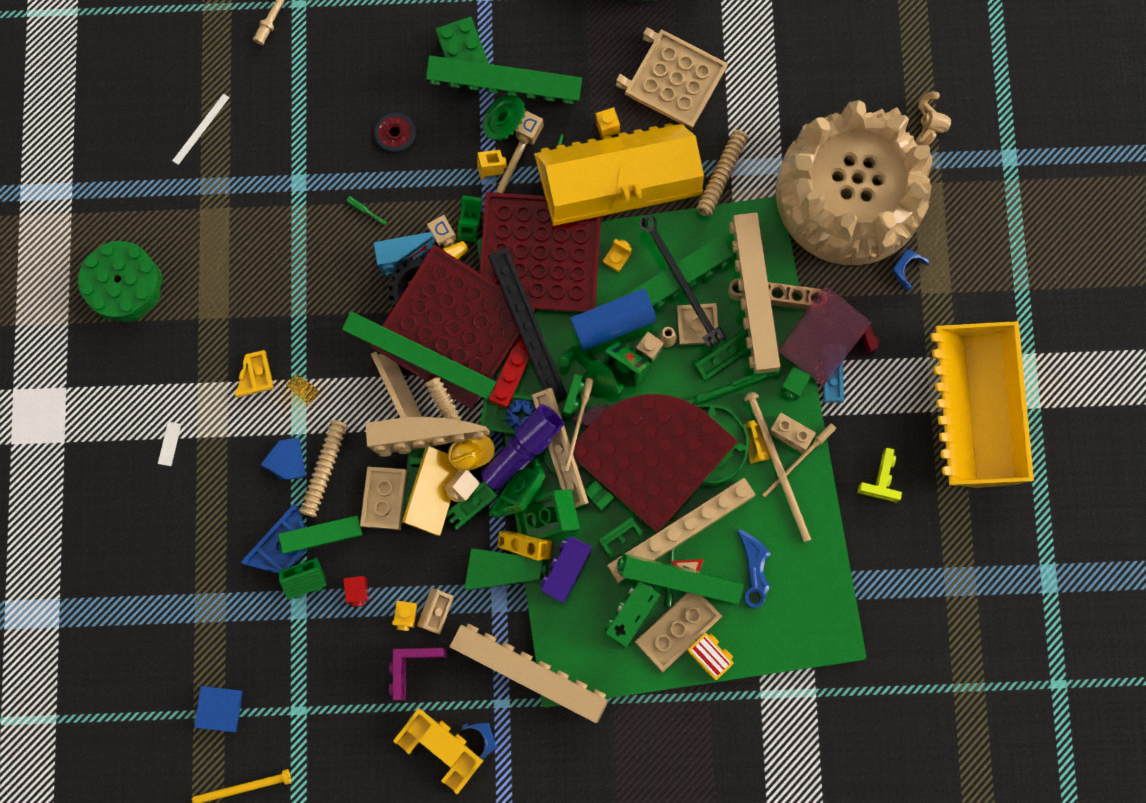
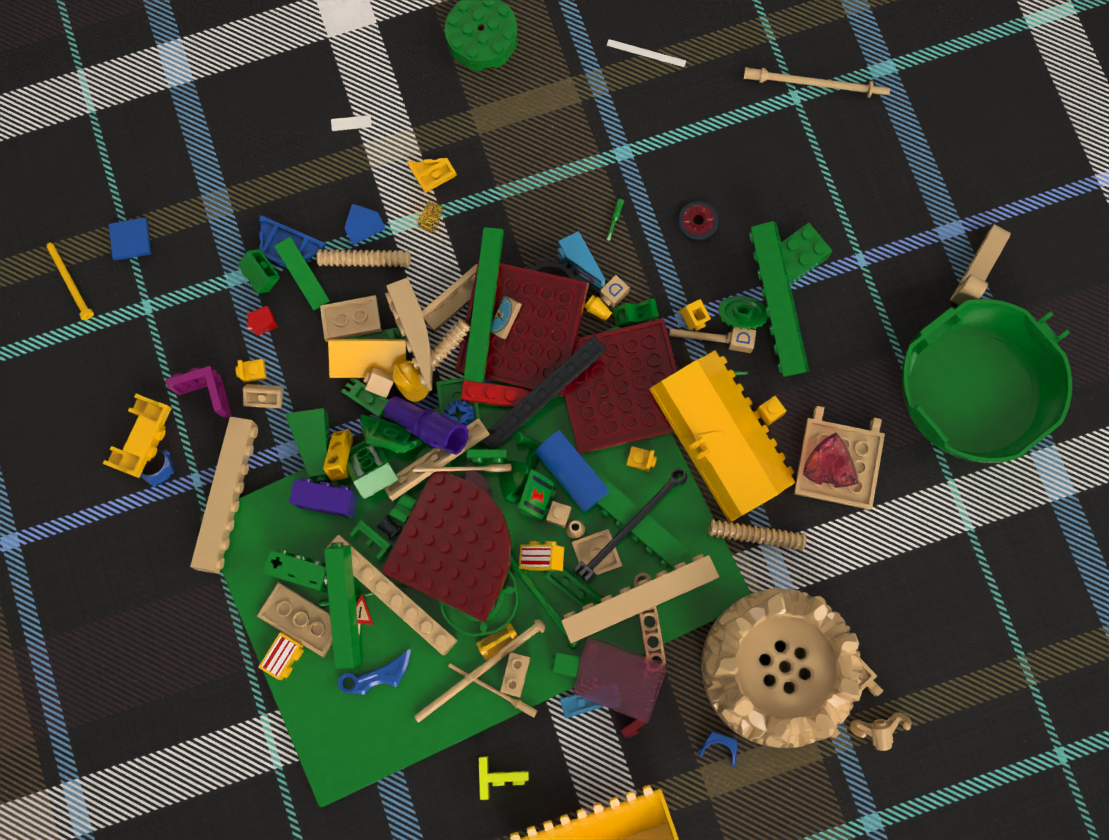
camera: 75 degrees right, 0 degrees up
none -> black bush [377,515,403,541]
none -> slope [491,296,522,339]
none -> brick [519,541,564,571]
none -> clear pink brick [803,432,858,487]

